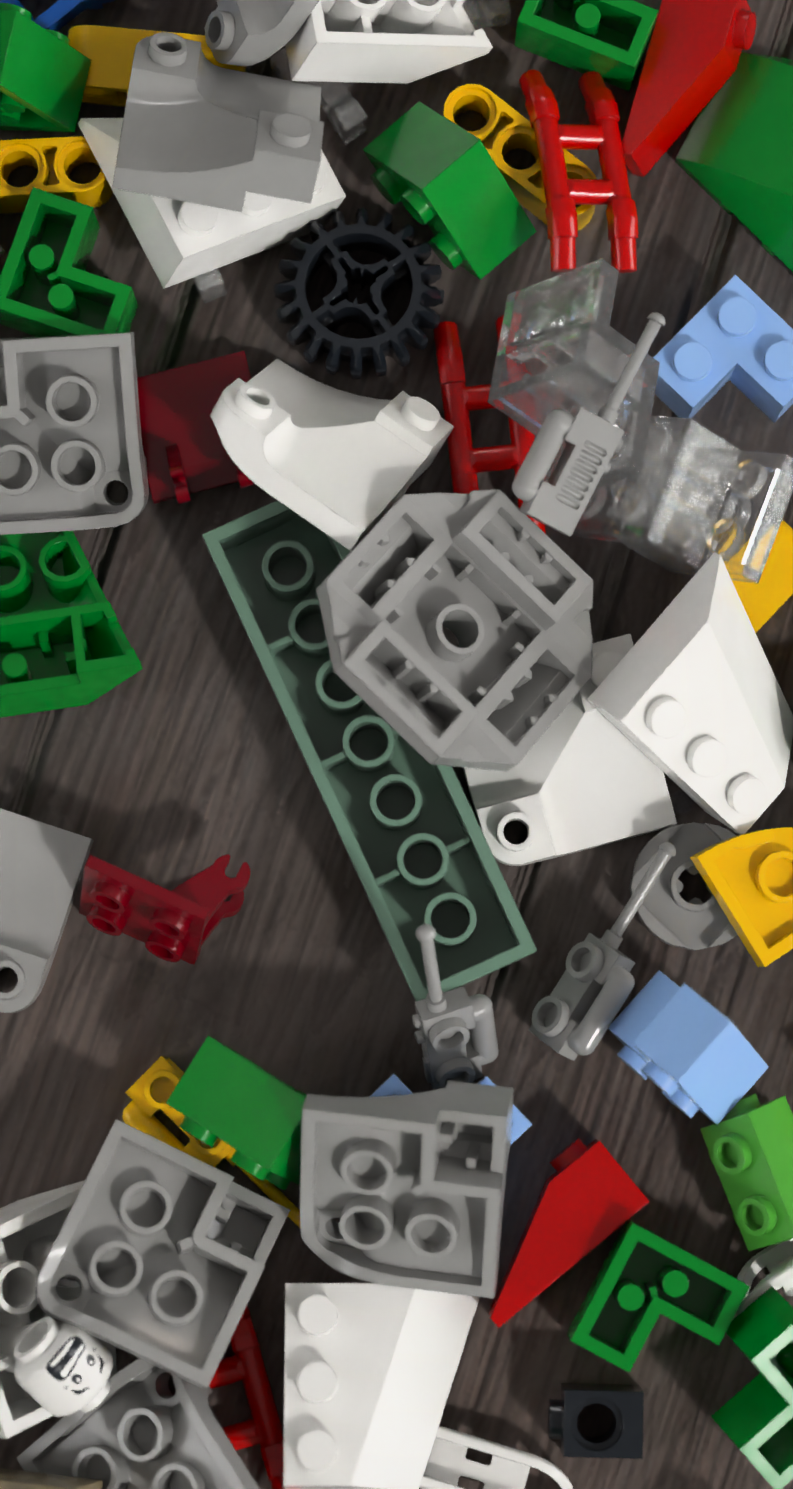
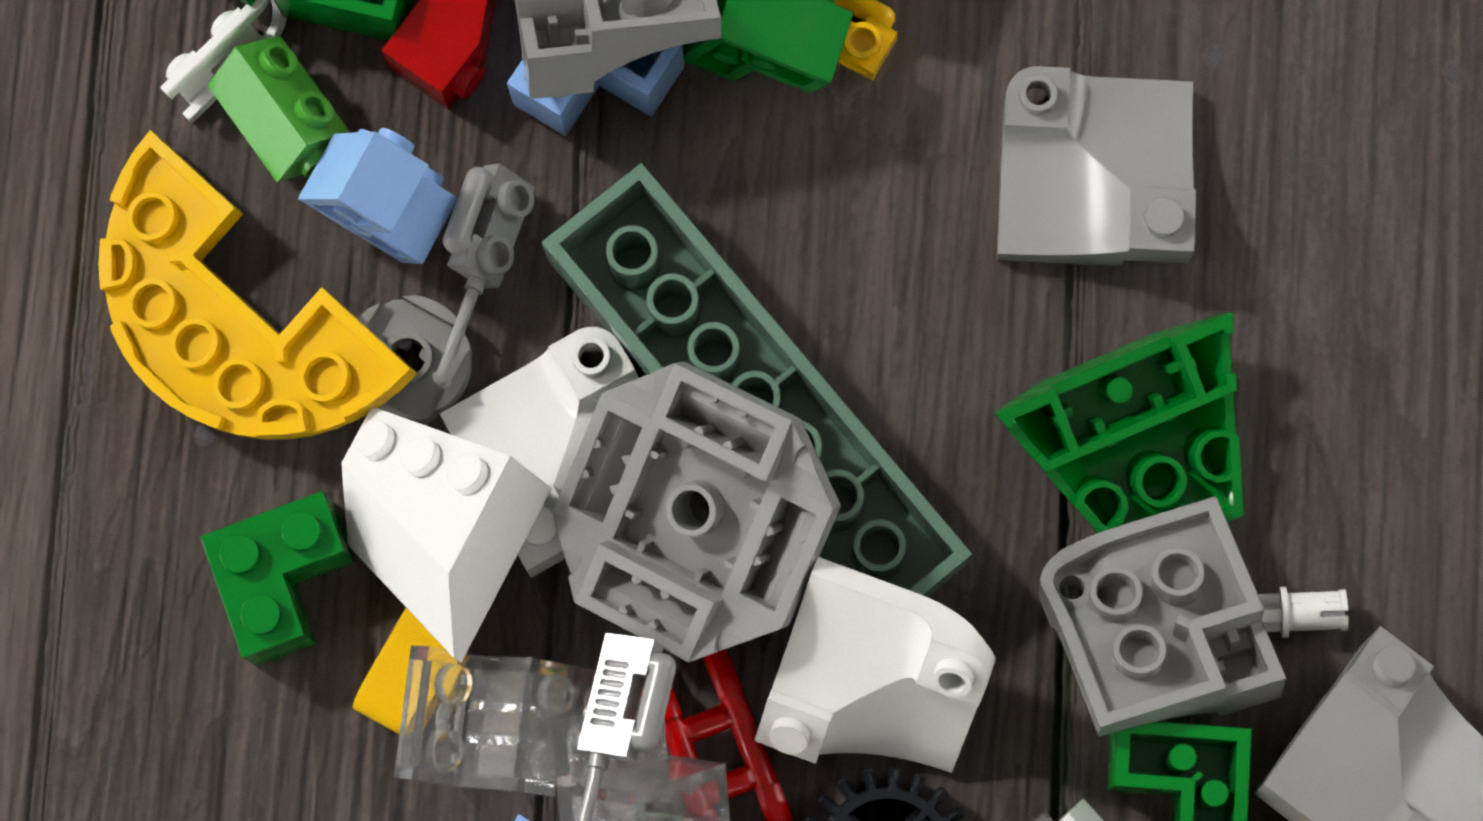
camera: 170 degrees right, 5 degrees down
dark red plate [79,854,250,965] -> none
dark red plate [137,351,253,504] -> none
light grey piece [412,924,499,1090] -> none

